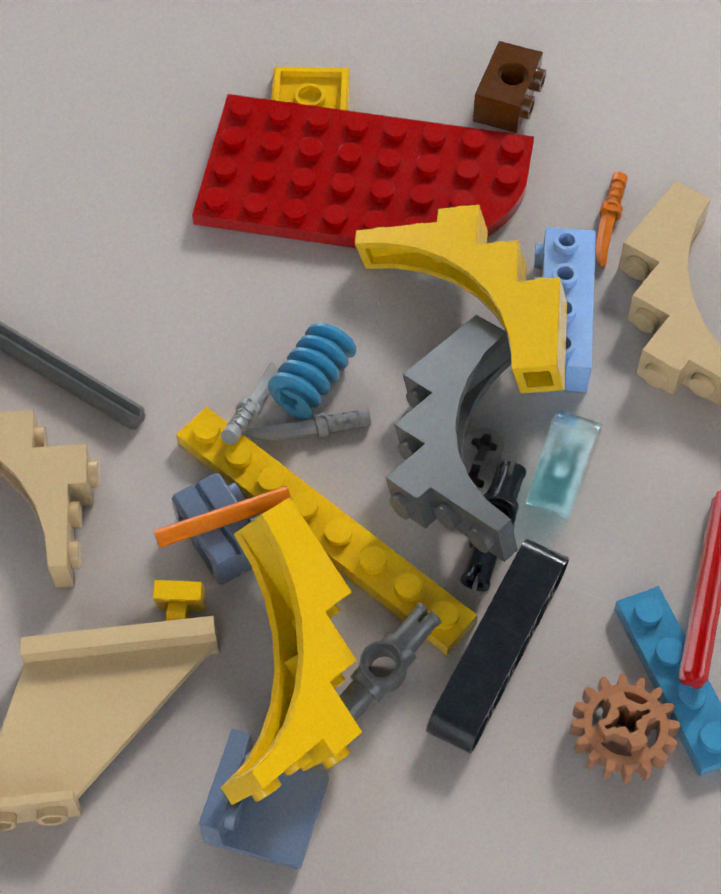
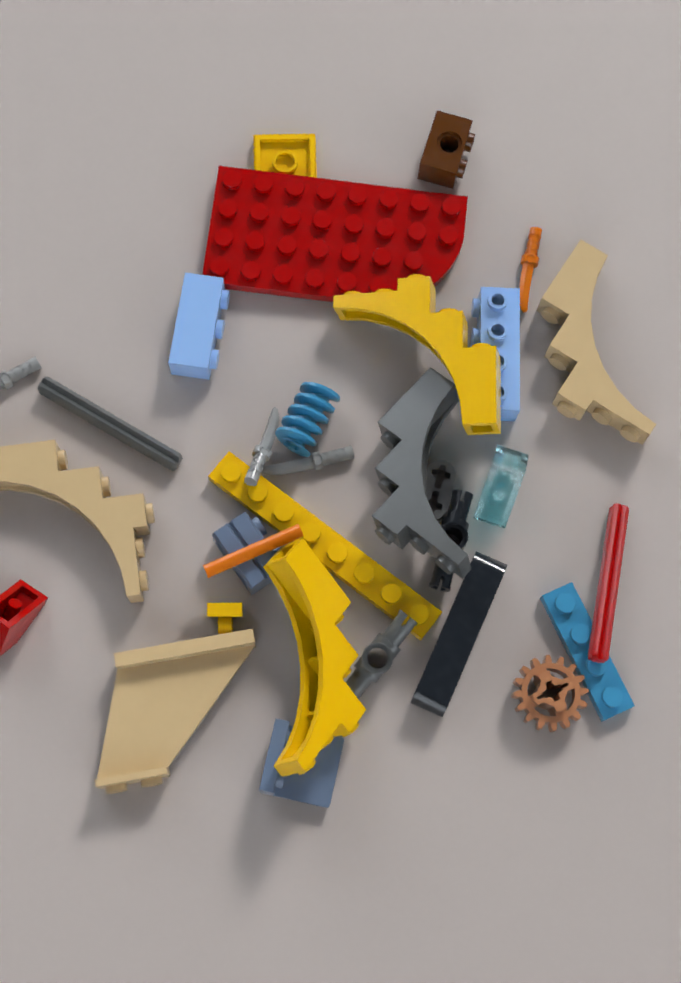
camera: 10 degrees left, 15 degrees up
none -> light blue brick [168,272,230,380]

